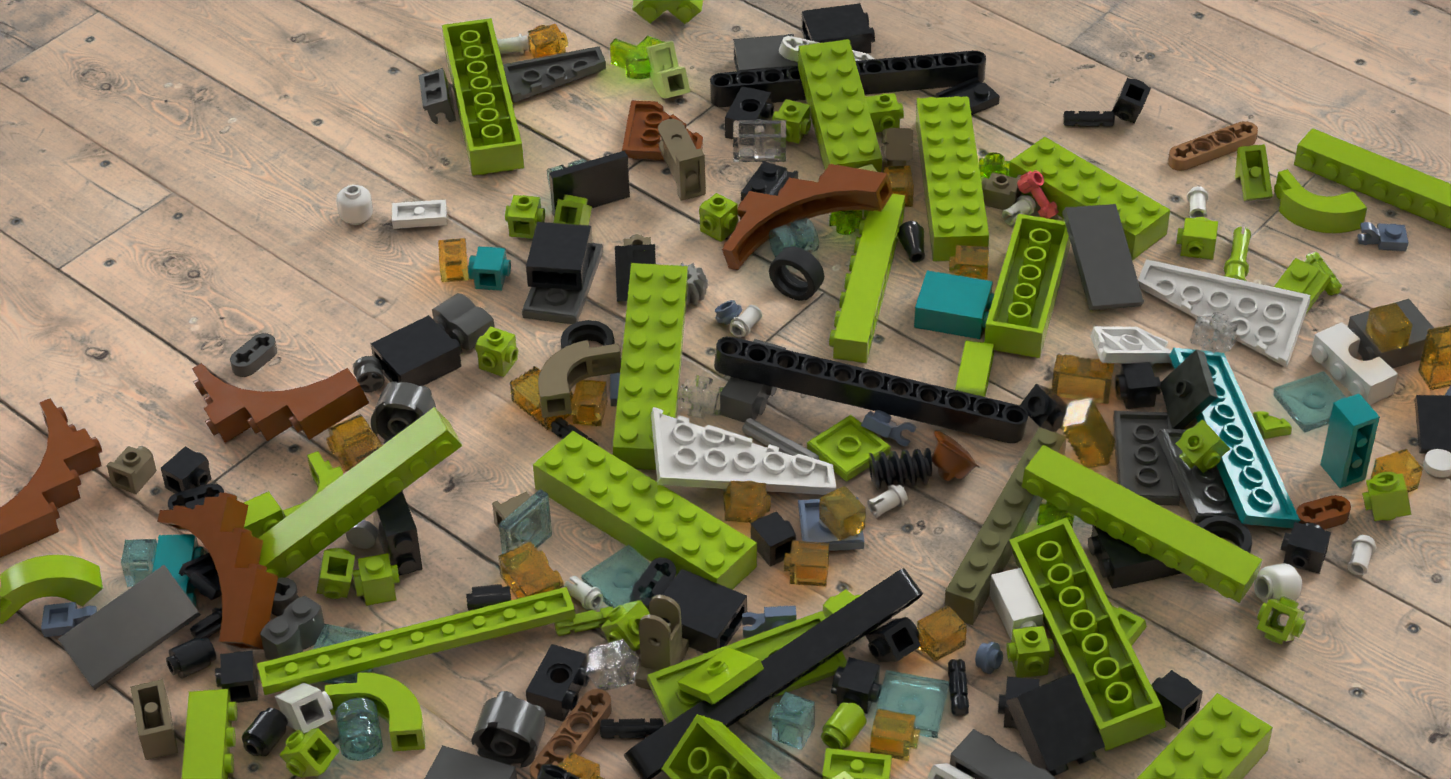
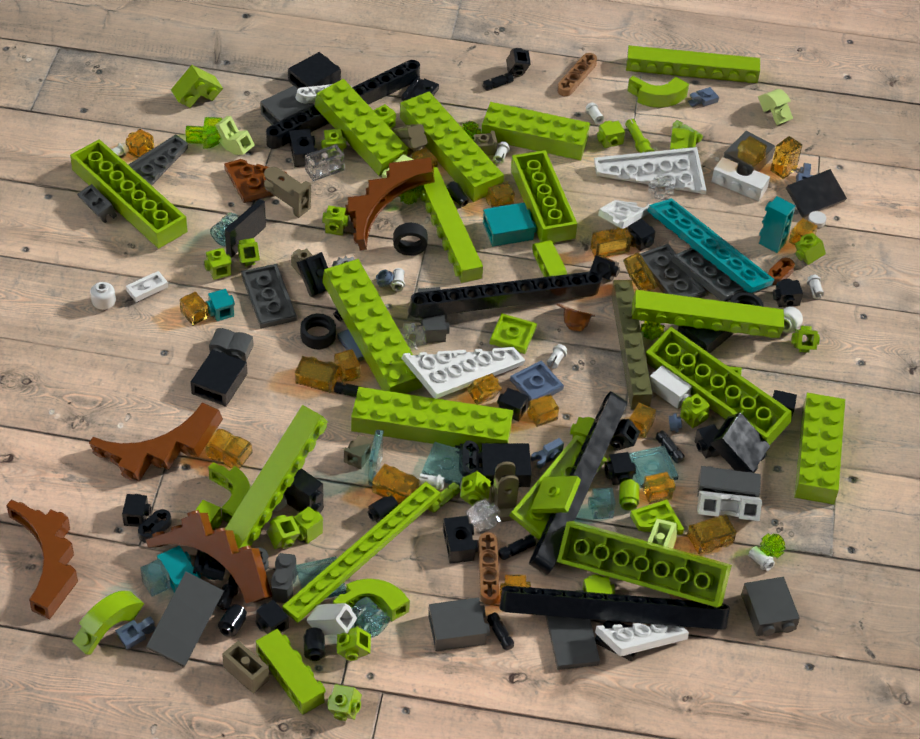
camera: 35 degrees left, 5 degrees up
dark tan brick [107,446,157,494] -> none
dark grey beam [230,333,277,377] -> none
dark grey wheel [353,356,385,392] -> none
dark grey brick [370,382,436,444] -> none
dark grey brick [471,691,546,768] -> none
lime brick [475,326,519,377] -> none
black brick [526,222,593,290] -> none
dark tan arch [538,340,621,418] -> none
black plate [741,161,798,201] -> none
light grey axle [742,418,819,460] -> none
clear light blue wheel [769,218,819,257] -> none
clear yellow brick [819,486,866,541] -> none
sand blue plate [861,410,917,446] -> none
black piece [869,448,933,490] -> none
coral bar [1017,170,1059,219] -> none
dark grey tile [1062,204,1144,311] -> none
pearl dark grey plate [1160,349,1218,430] -> none
lime brick [1175,419,1230,473] -> none
lime slope [1235,144,1273,201] -> none
lime tile [1253,411,1292,439] -> none
clear light blue tile [1273,371,1347,433] -> none

